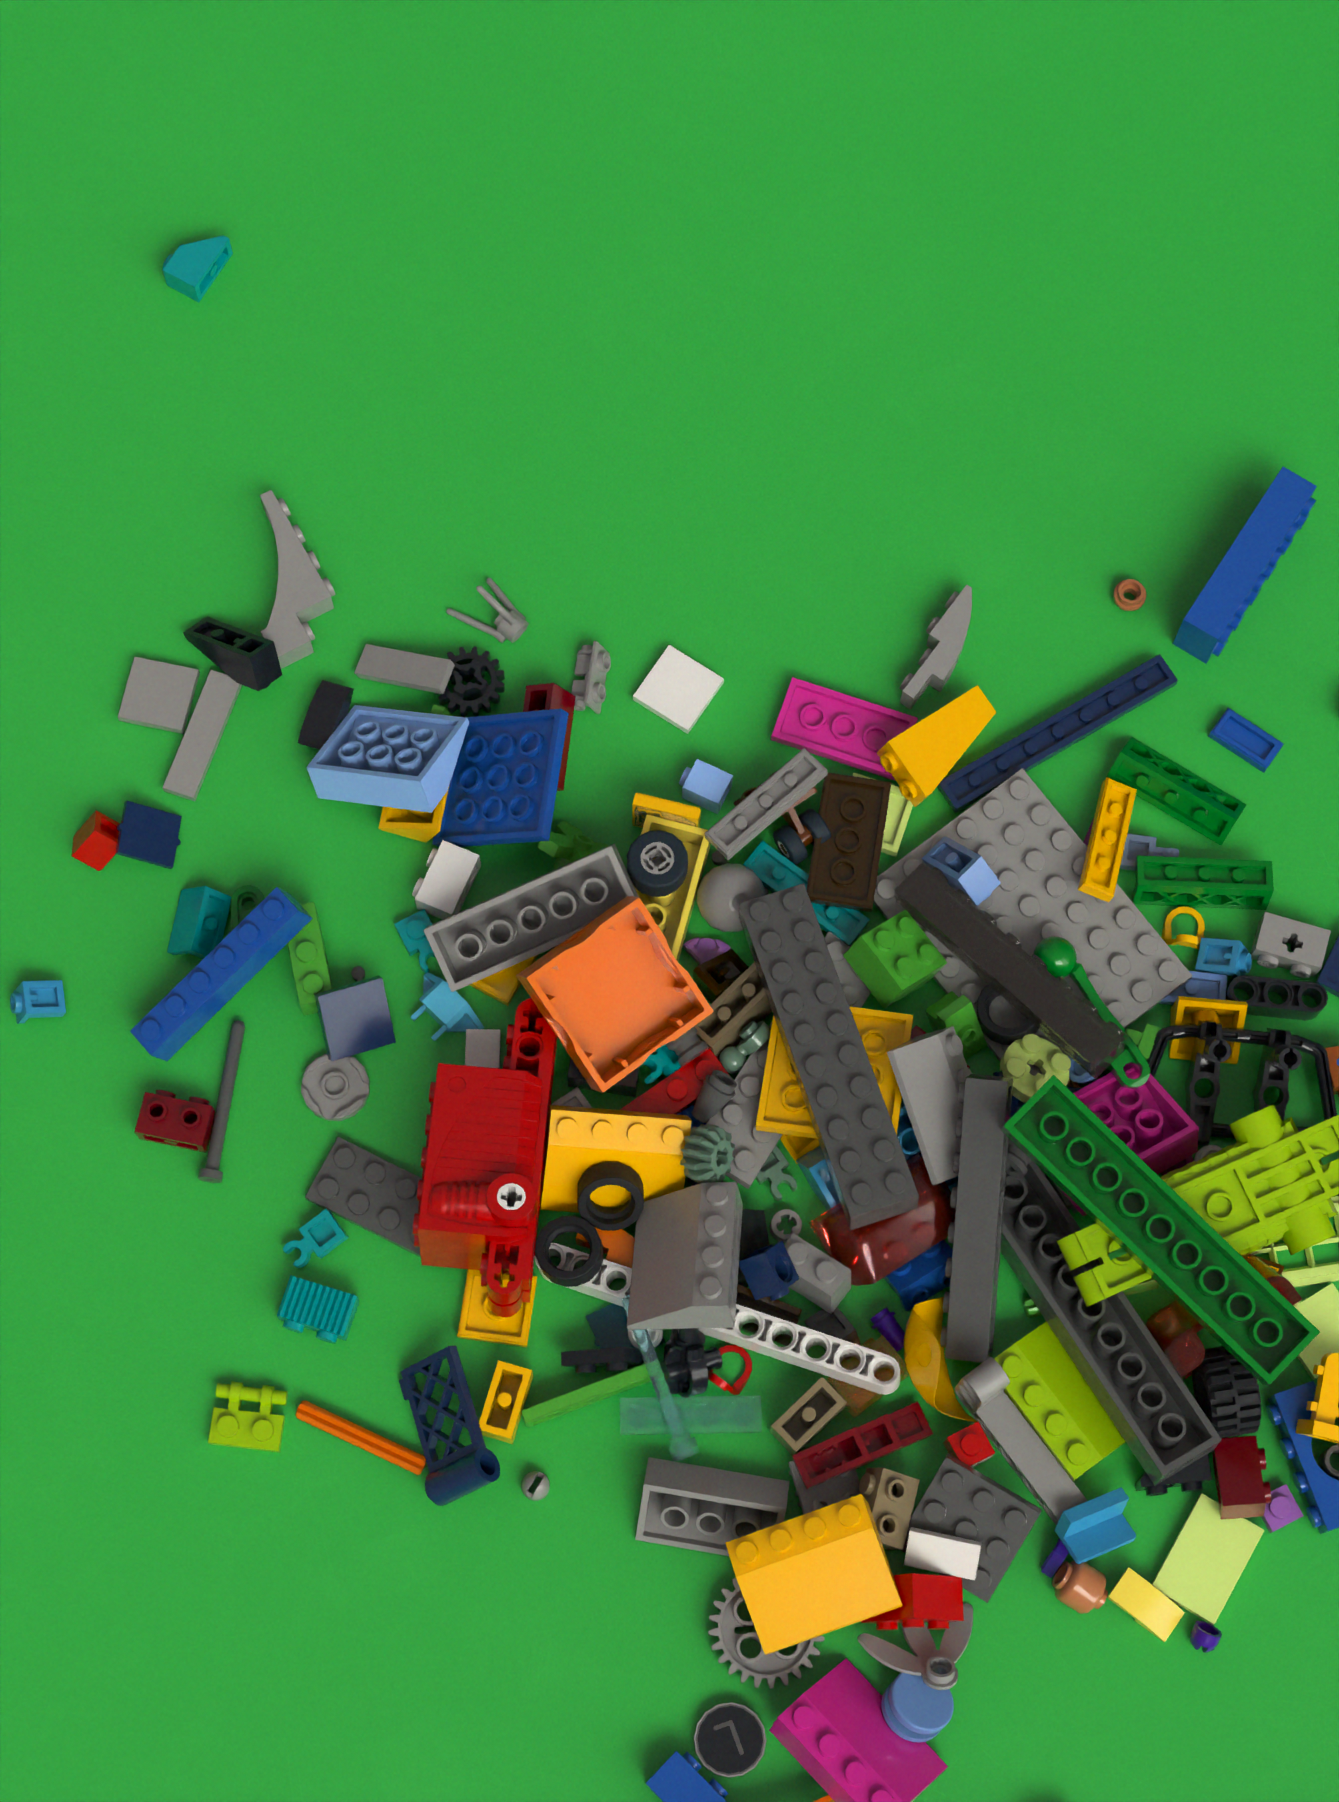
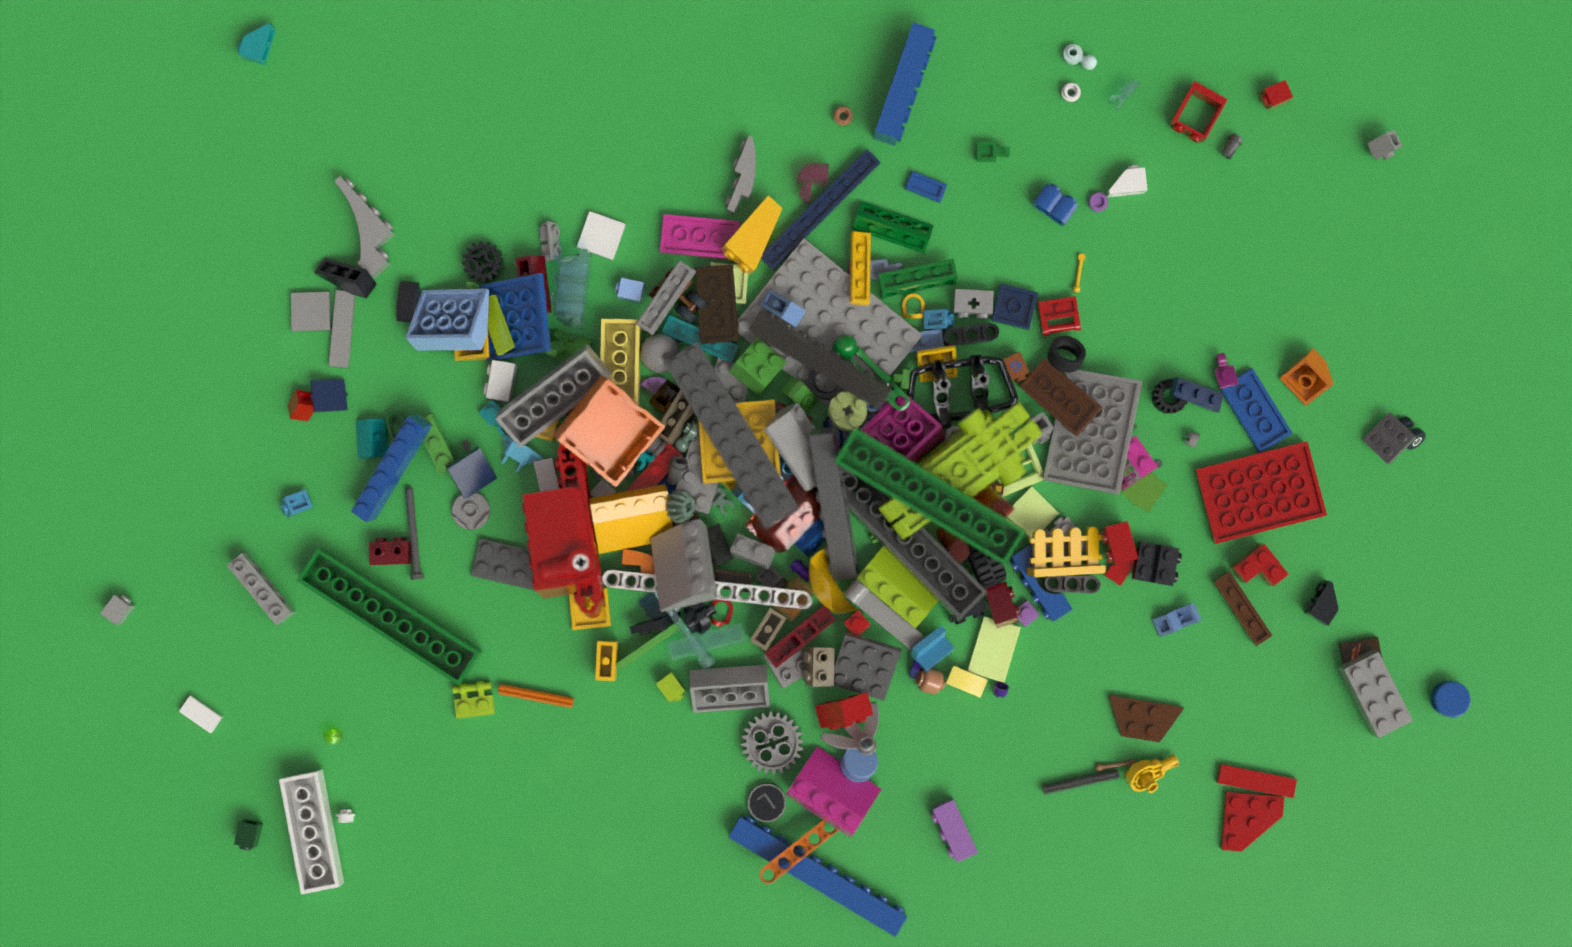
camera: 10 degrees left, 15 degrees up
teal brick [277,1275,359,1344] -> none
teal plate [282,1208,349,1268] -> none
light grey tile [354,644,455,694] -> none
dark blue piece [399,1346,500,1506] -> none
light grey plant [446,578,529,643] -> none
light grey hinge [521,1471,550,1501] -> none
black tyre [535,1216,603,1287] -> none
black tyre [577,1162,644,1231] -> none
black wheel [627,830,688,897] -> none
yellow tile [632,792,701,828] -> none
yellow slope [725,1494,903,1655] -> none
dark blue brick [739,1241,800,1301] -> none
light grey bush [770,1209,802,1243] -> none
white tile [904,1527,982,1581] -> none
none -> green brick [296,548,483,686]
none -> lime tile [488,295,515,355]
none -> clear light blue windscreen [551,249,591,330]
none -> lime brick [656,671,686,703]
none -> clear pink brick [797,163,829,204]

